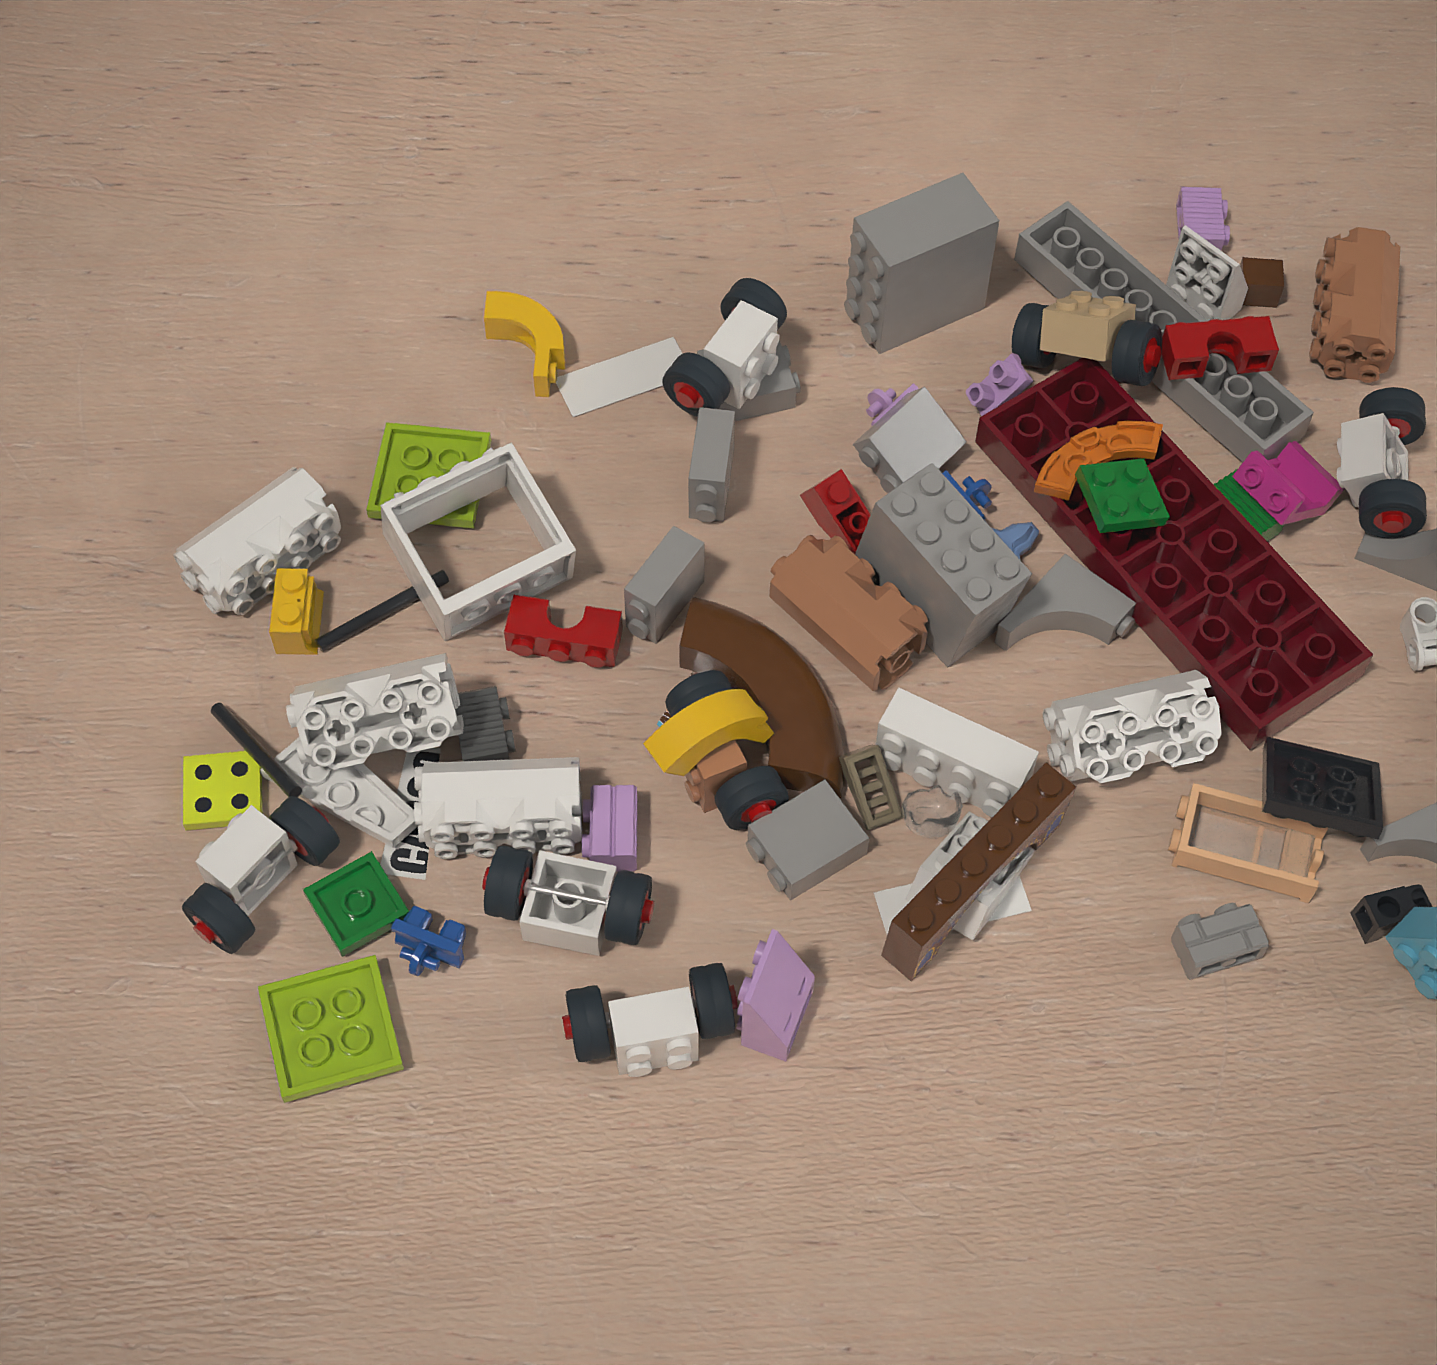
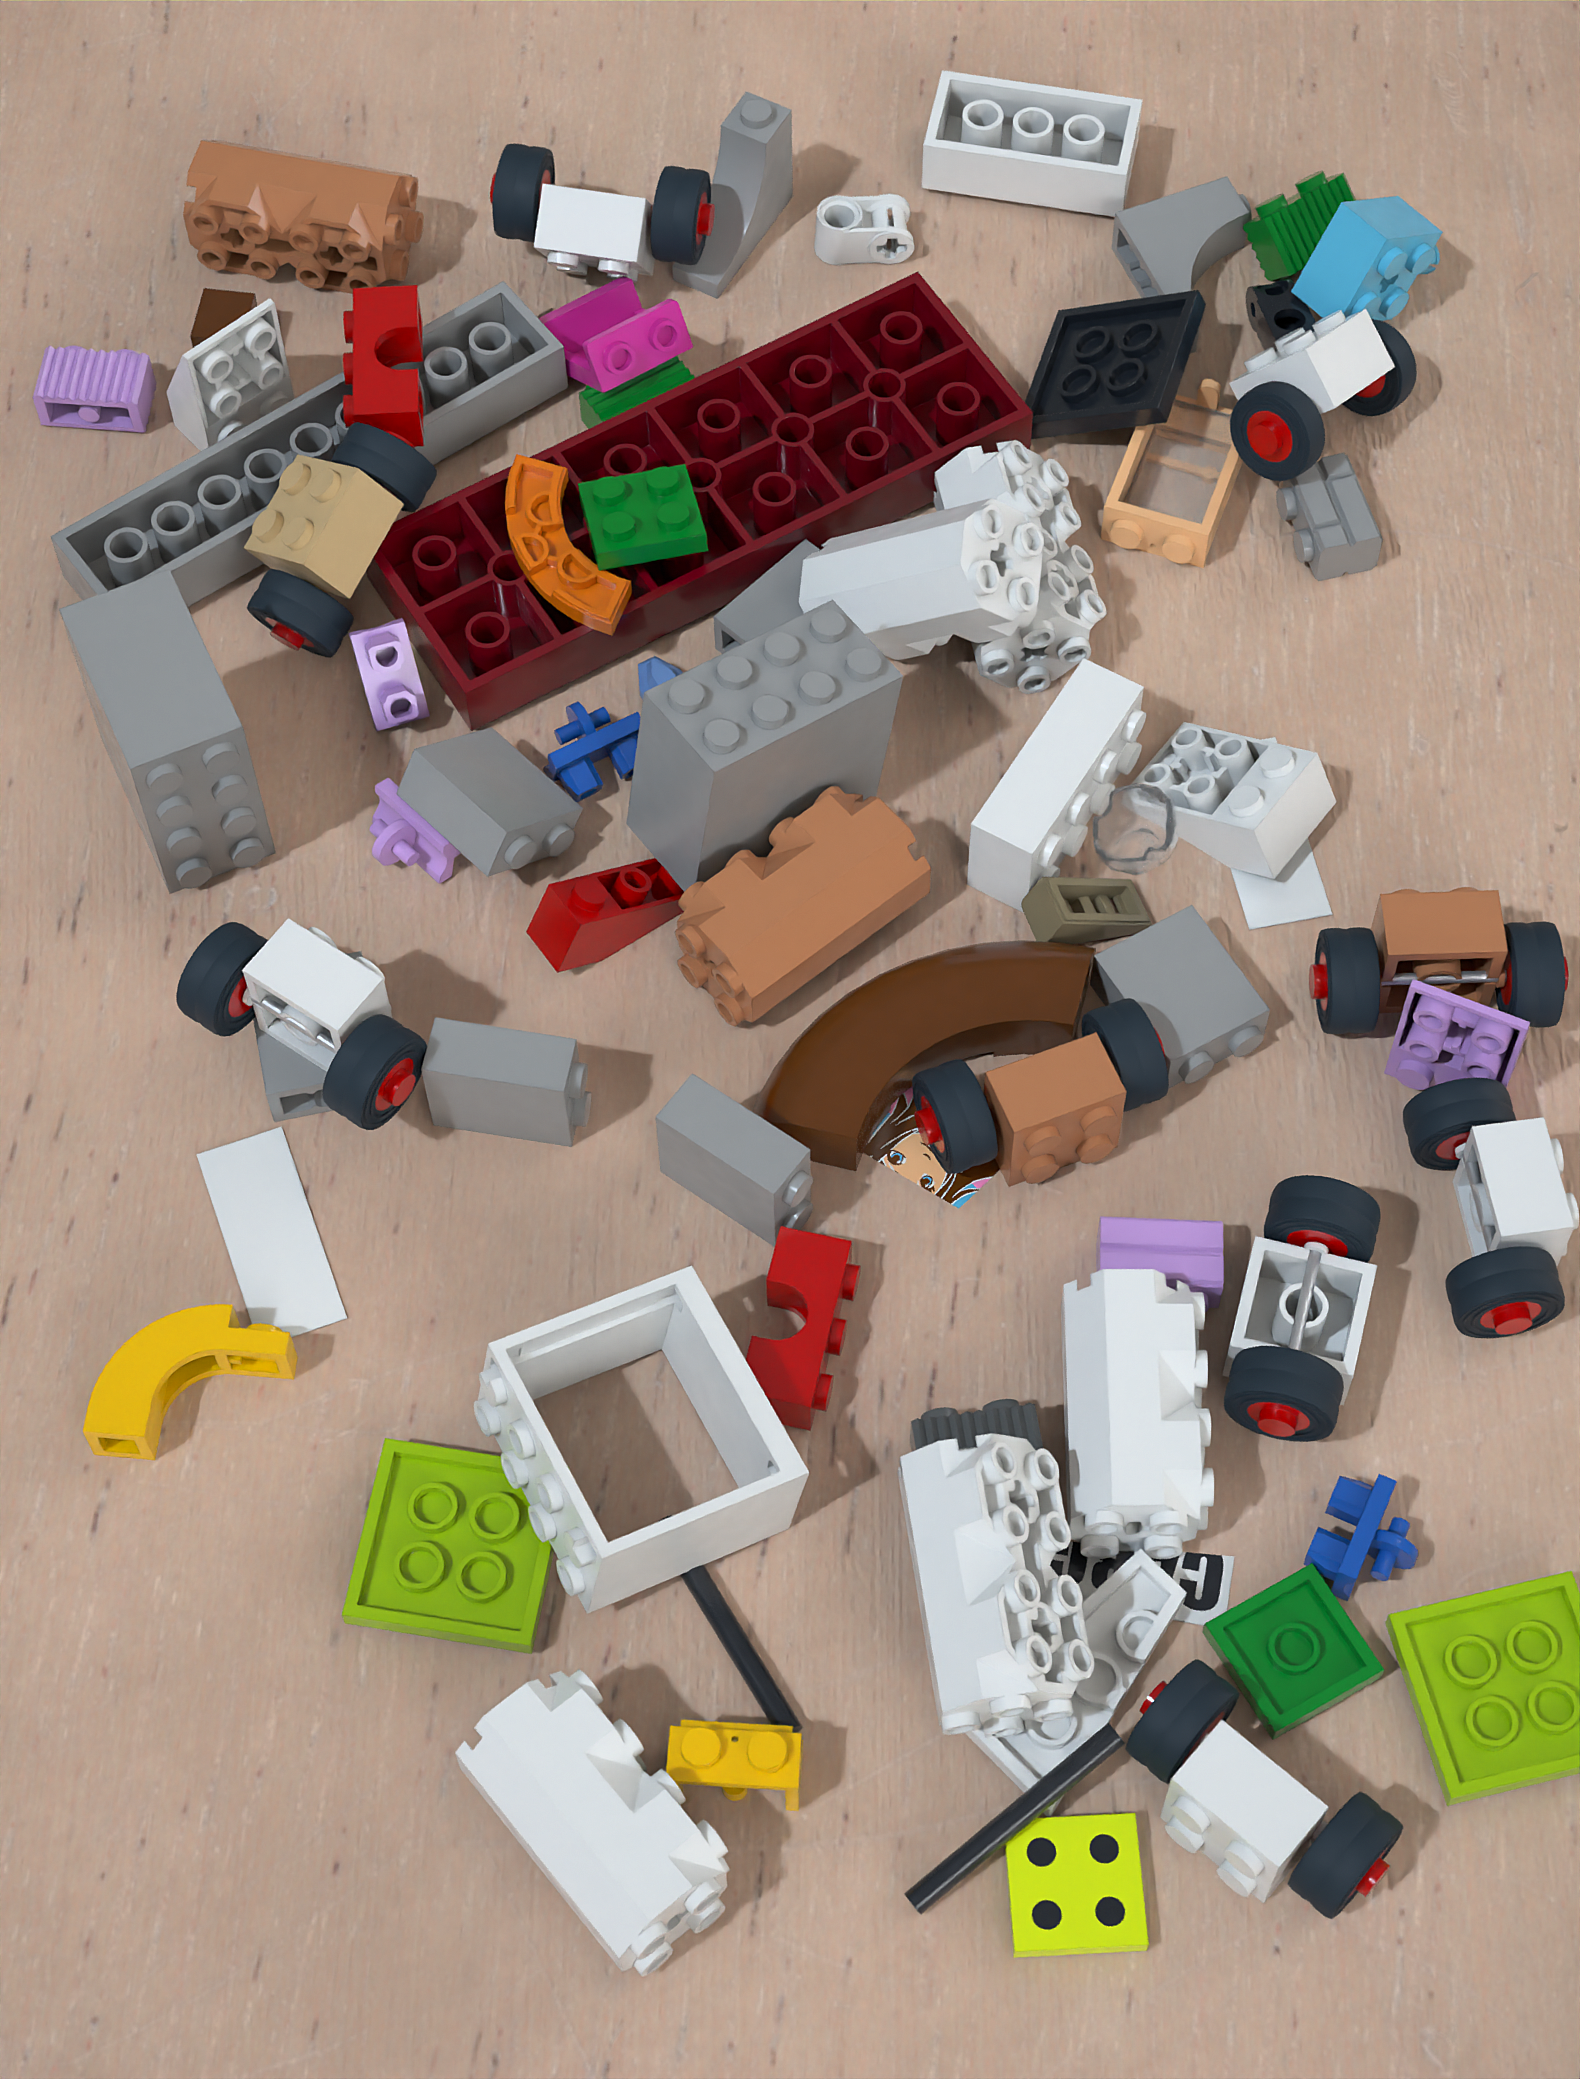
camera: 85 degrees left, 0 degrees up
yellow arch [643,689,774,776] -> none
reddish brown arch [881,762,1076,981] -> none
none -> white brick [799,498,1044,661]
none -> brick [1229,309,1417,481]
none -> brick [1309,887,1569,1034]

